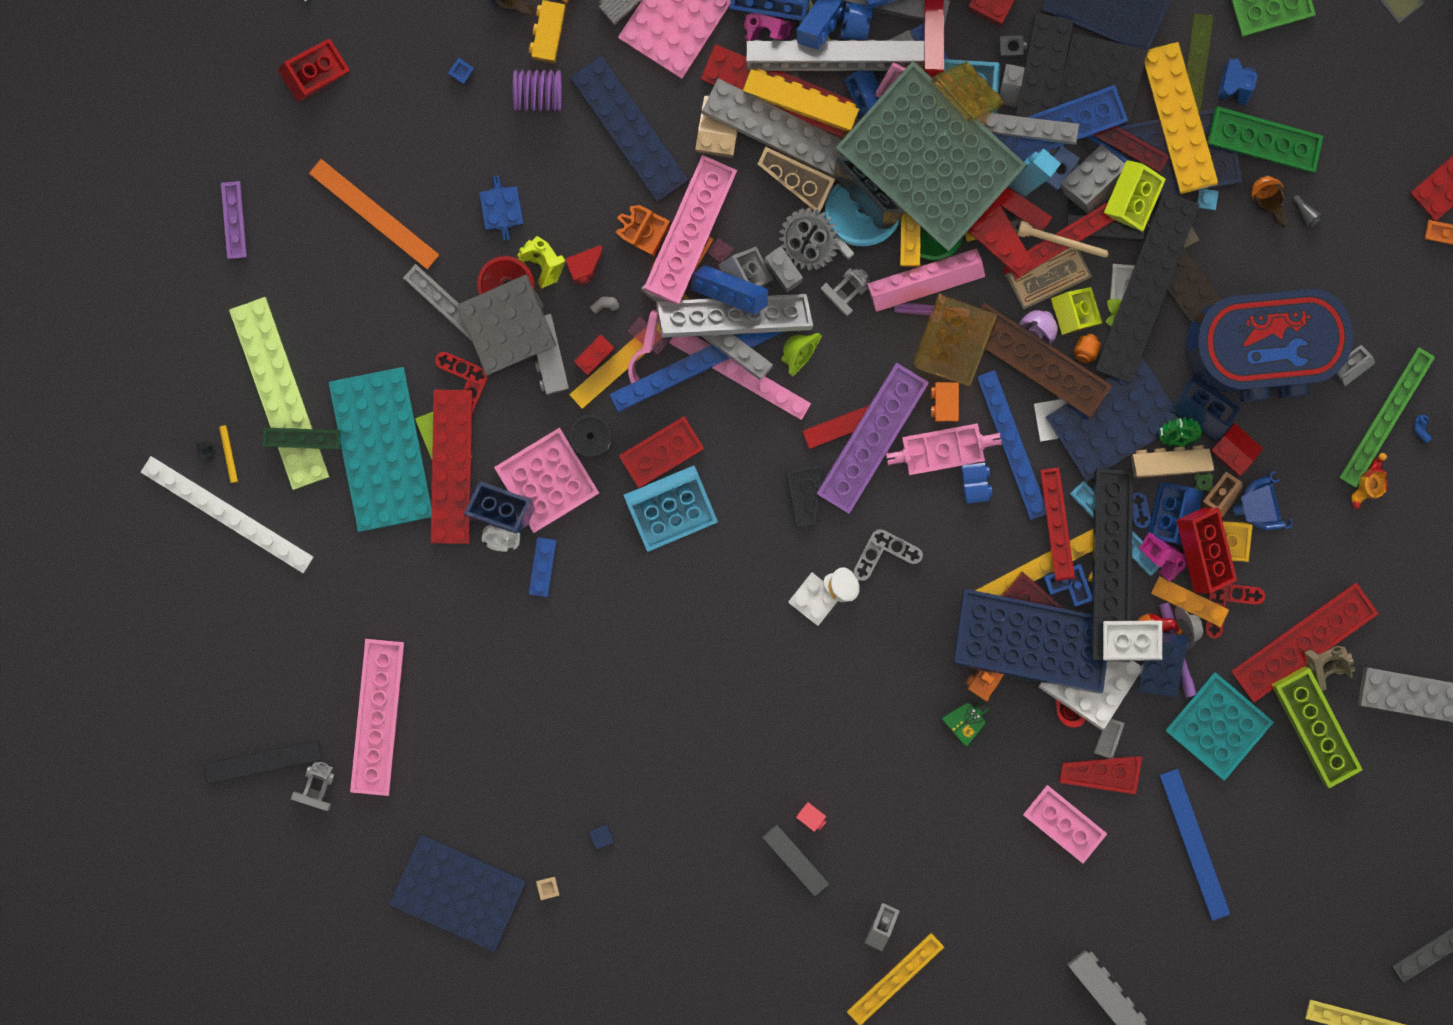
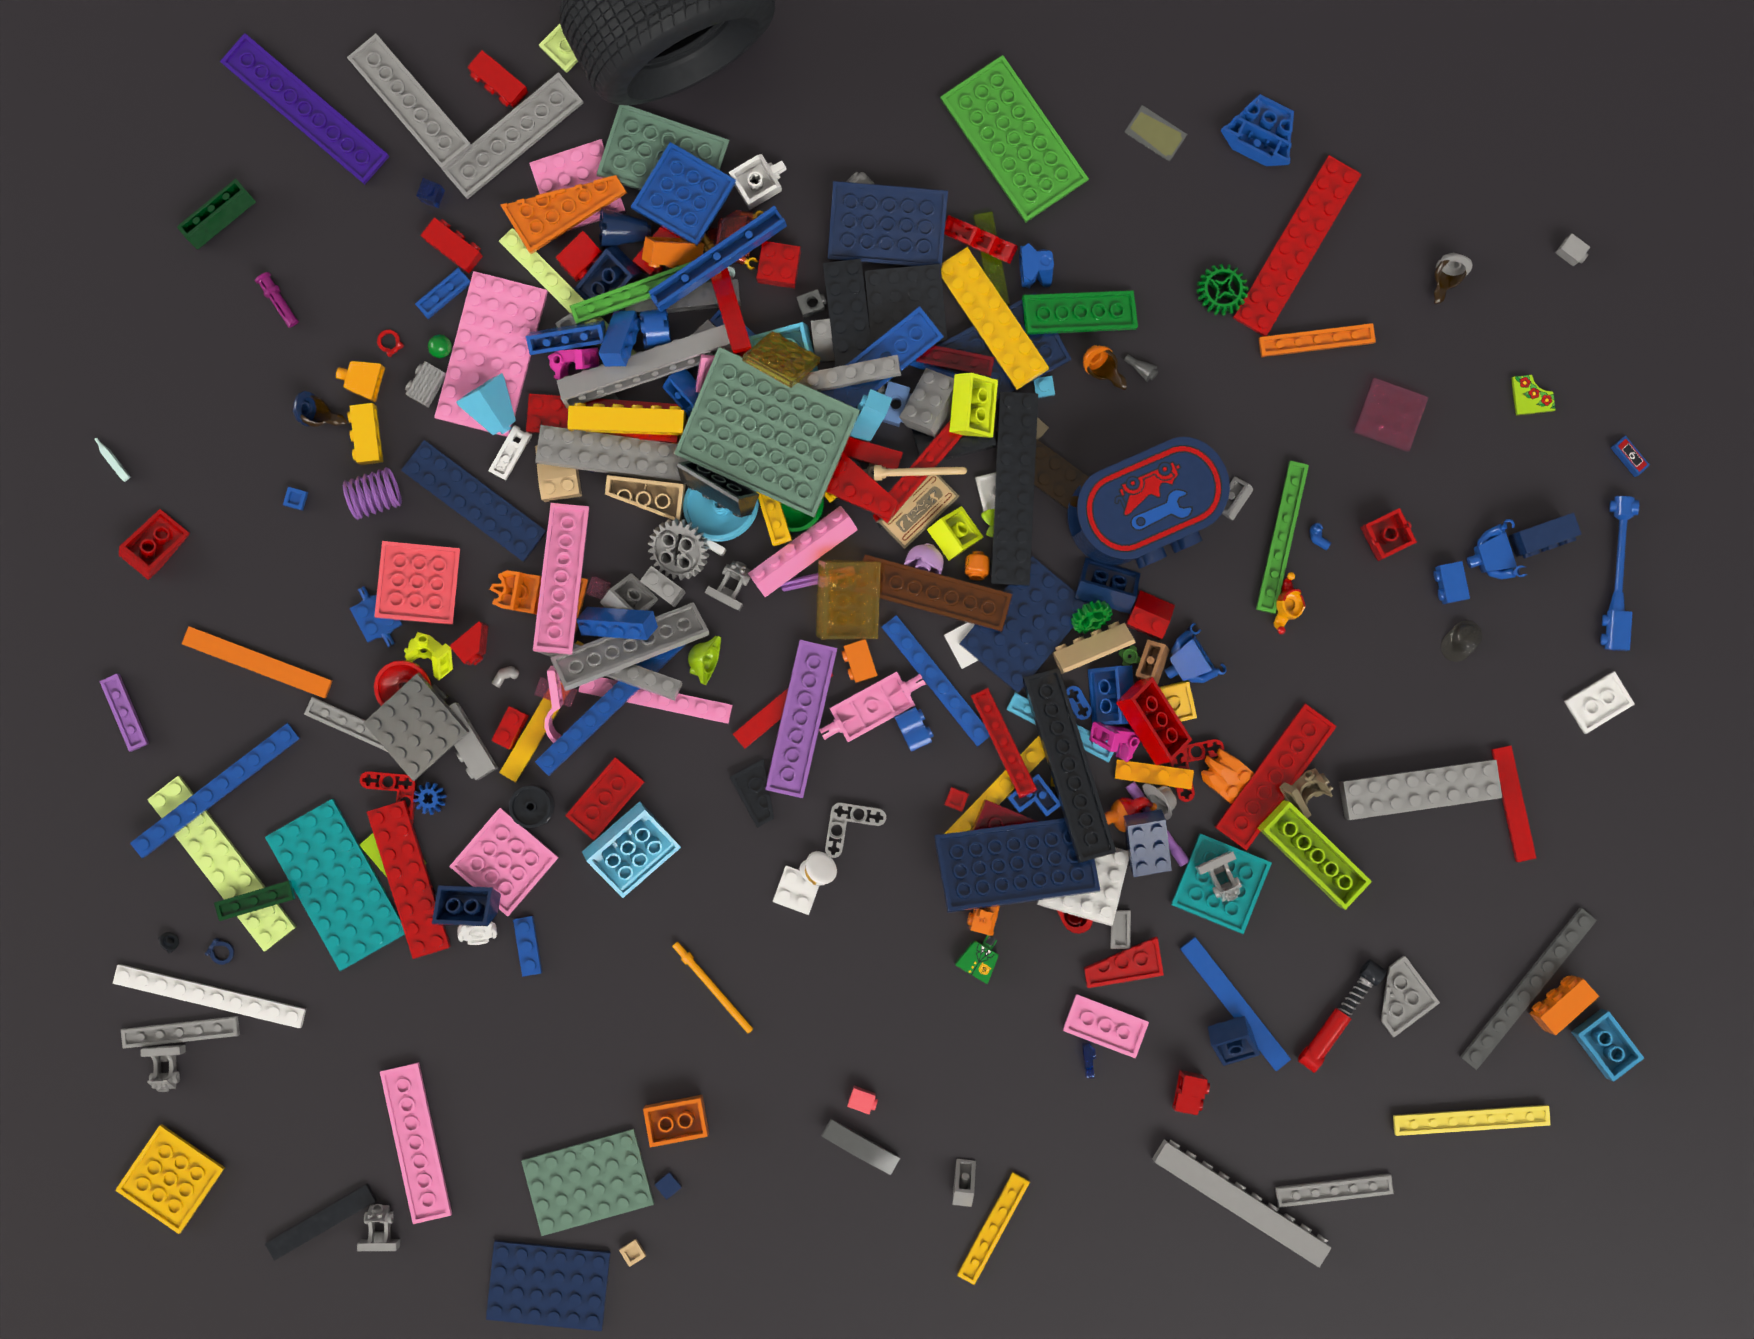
camera: 20 degrees left, 0 degrees up
yellow bar [219,425,238,483] -> none
white tile [1103,621,1162,661] -> none
none -> yellow plate [115,1124,225,1234]
none -> light grey tile [121,1016,240,1049]
none -> blue plate [130,723,300,858]
none -> light grey tile [141,1045,186,1092]
none -> dark blue piece [205,938,234,964]
none -> coral plate [375,541,460,625]
none -> blue gear [413,782,447,815]
none -> medium azure slope [456,373,516,435]
none -> white plate [488,425,532,481]
none -> sand green plate [521,1128,654,1236]
none -> orange brick [643,1095,709,1147]
none -> light orange bar [672,941,753,1034]
none -> red slope [944,215,1018,264]
none -> red tile [944,787,969,812]
none -> clear blue plate [1082,1043,1096,1079]
none -> red brick [1173,1070,1210,1115]
none -> light grey tile [1195,851,1242,902]
none -> green gear [1196,264,1249,316]
none -> orange plate [1201,748,1254,804]
none -> dark blue slope [1208,1016,1260,1066]
none -> piece [1298,959,1387,1073]
none -> light grey plate [1381,955,1440,1037]

